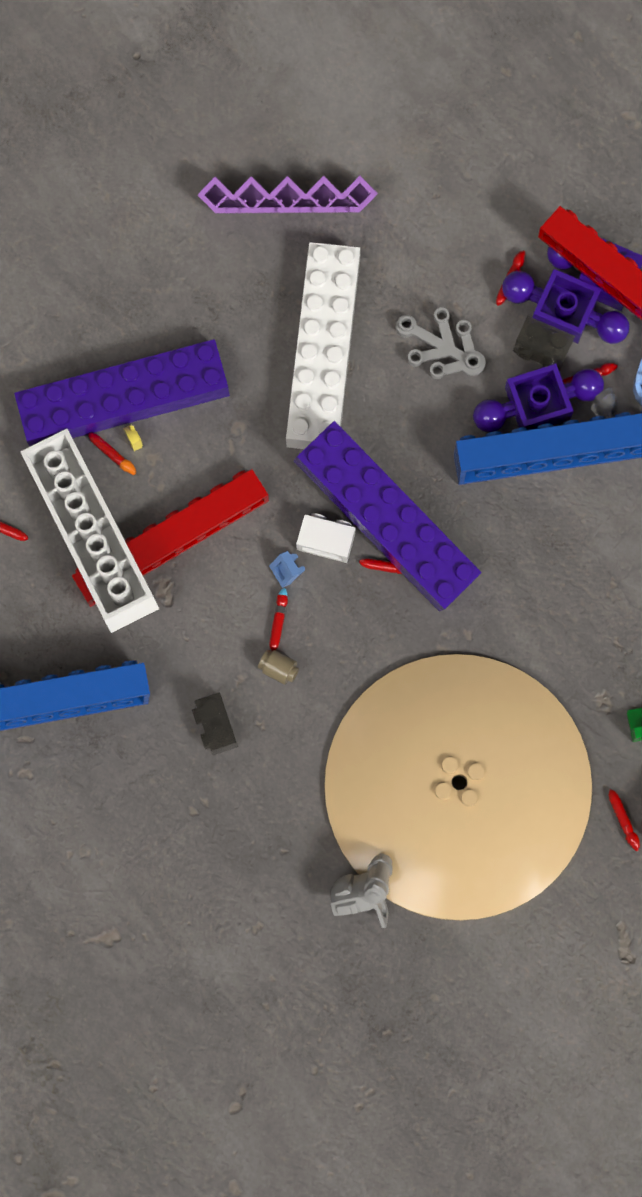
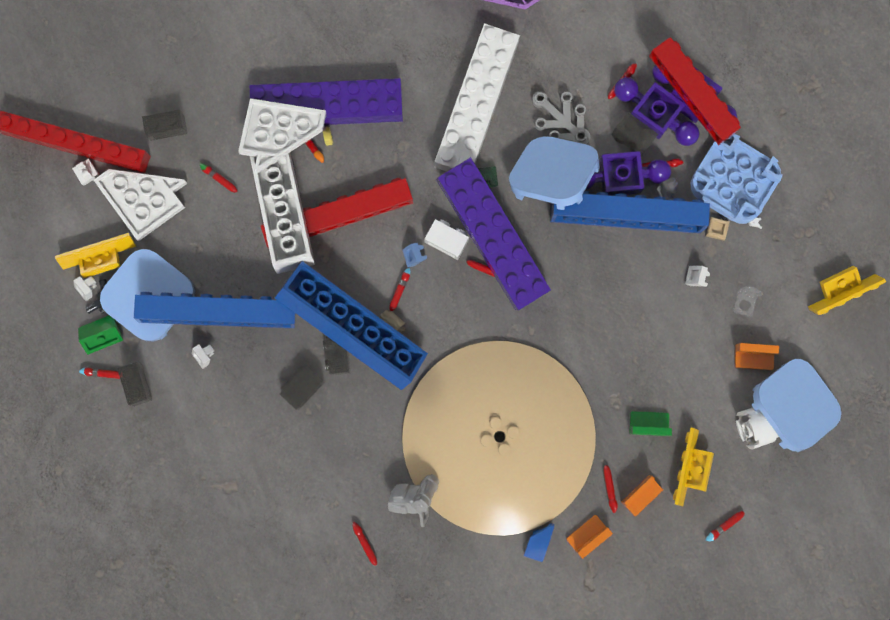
camera: 10 degrees right, 5 degrees up
none -> white tile [191,345,214,369]
none -> white wing [238,98,326,173]
none -> blue brick [275,261,428,390]
none -> clear smoke brick [280,366,325,411]
none -> red piece [352,522,377,566]
none -> clear green plate [478,166,498,187]
none -> light blue tile [509,136,600,210]
none -> blue slope [524,523,554,562]
none -> orange panel [566,515,613,559]

